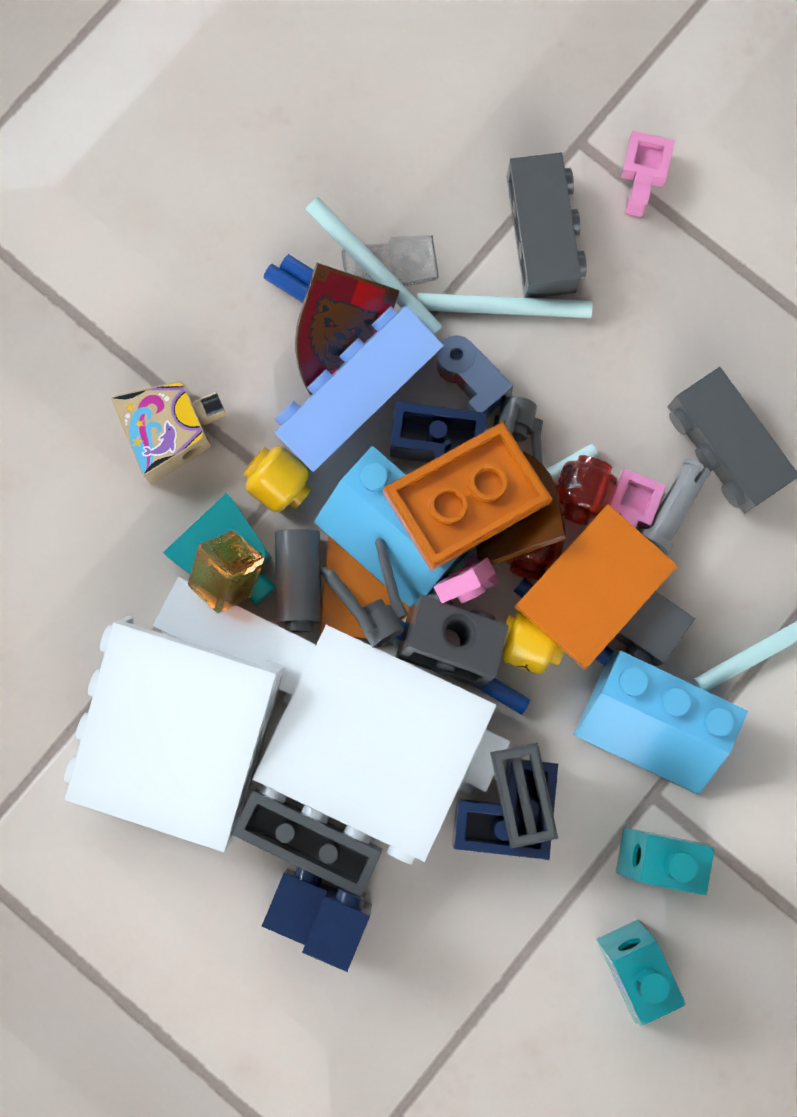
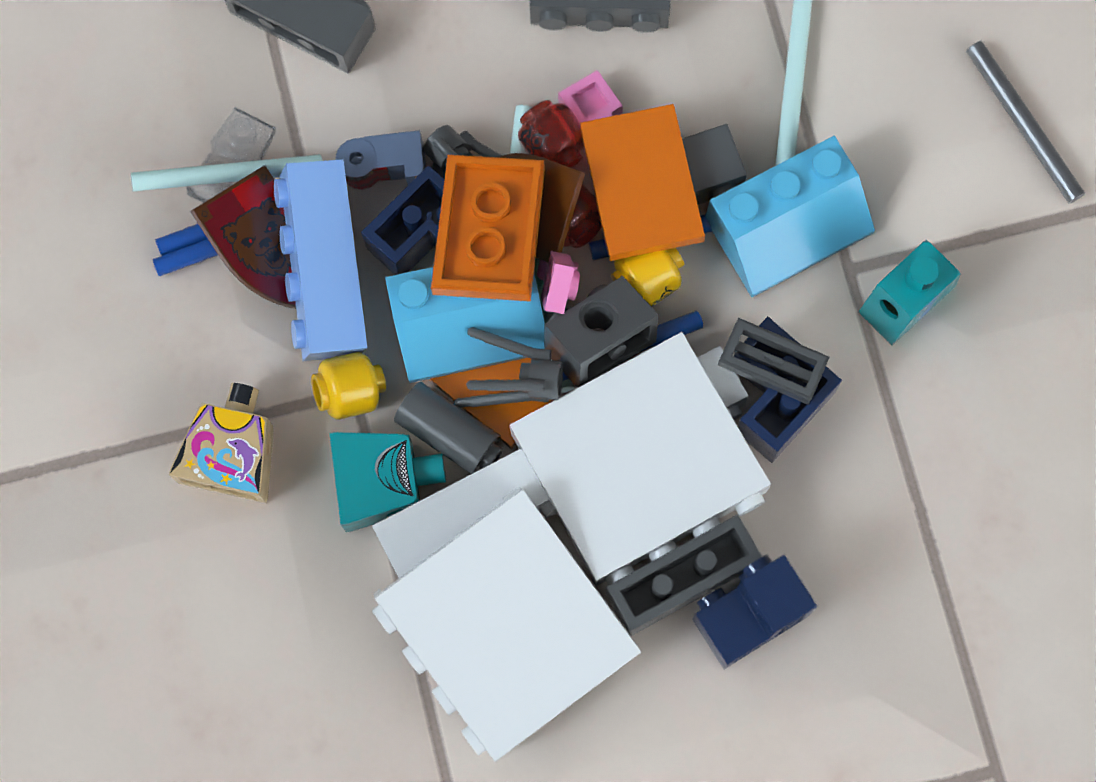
camera: 50 degrees left, 5 degrees down
clear orange panel [188,530,264,614] -> none
light aqua bar [417,293,593,318] -> none
teal torso [596,919,686,1026] -> none
light grey pin [640,459,711,555] -> none

